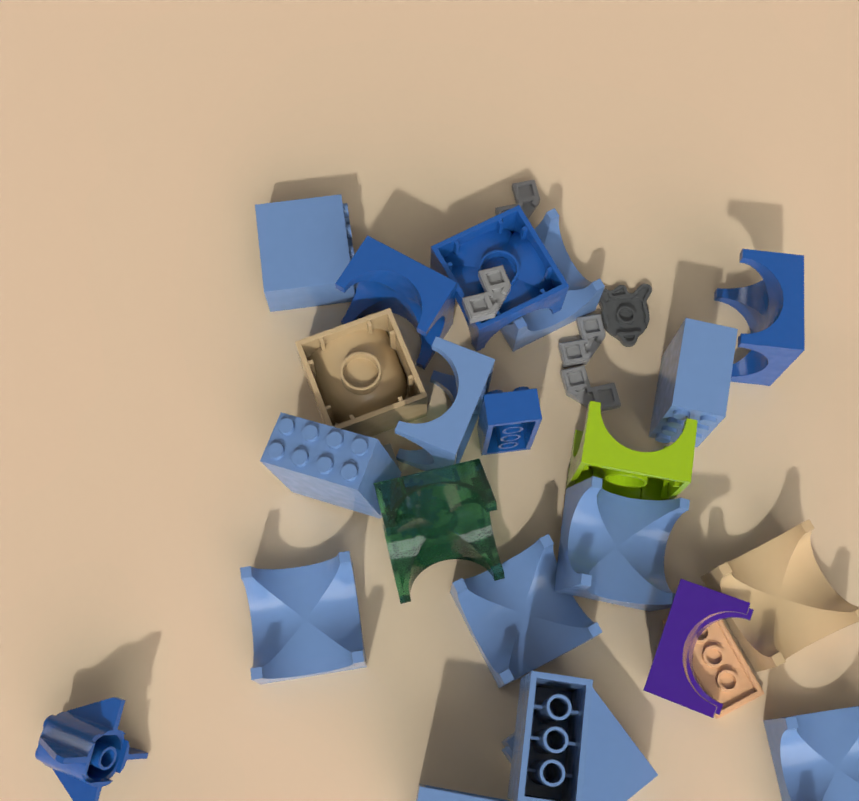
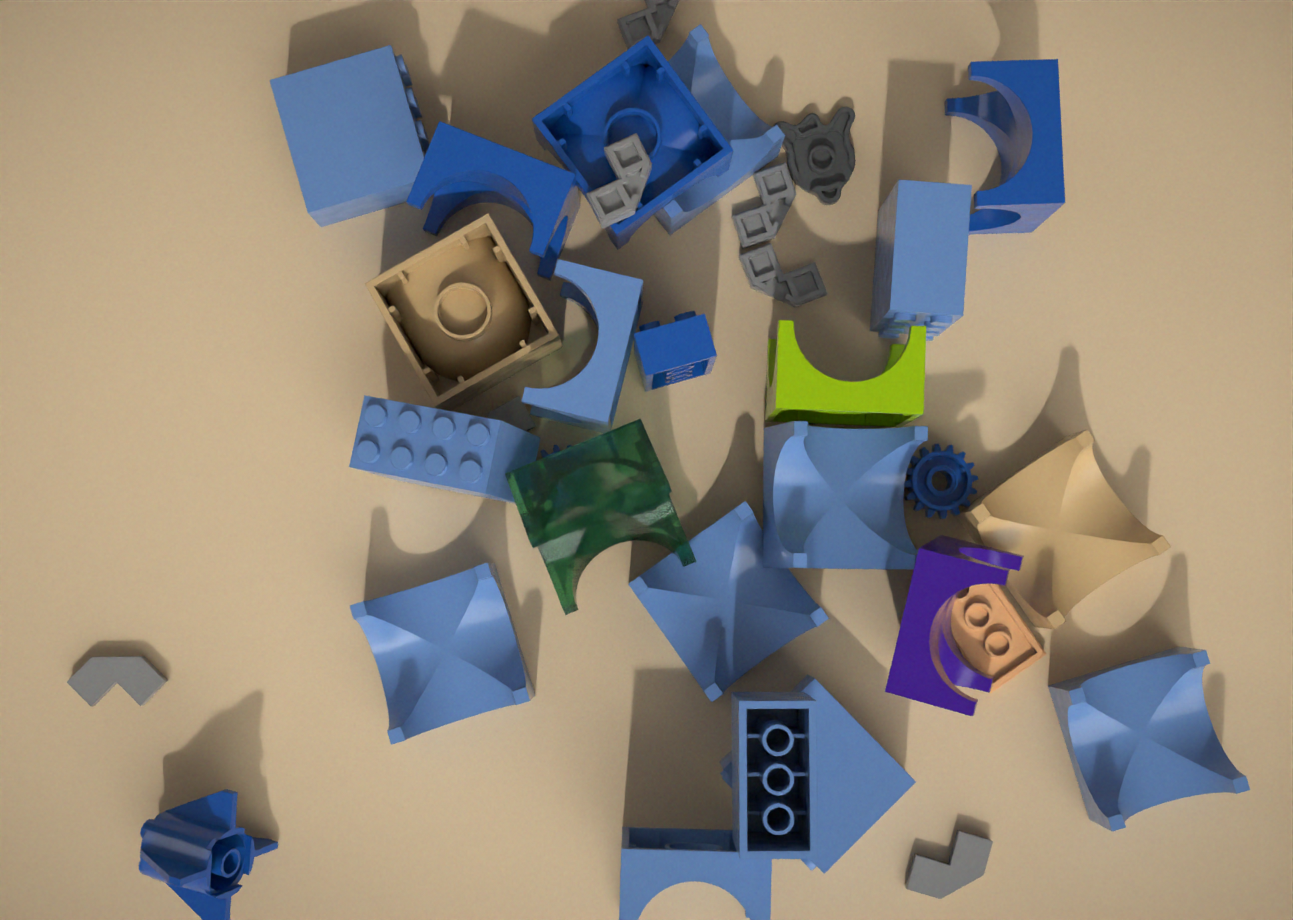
camera: 10 degrees left, 15 degrees up
none -> light grey tile [67,656,168,706]
none -> blue gear [904,443,978,519]

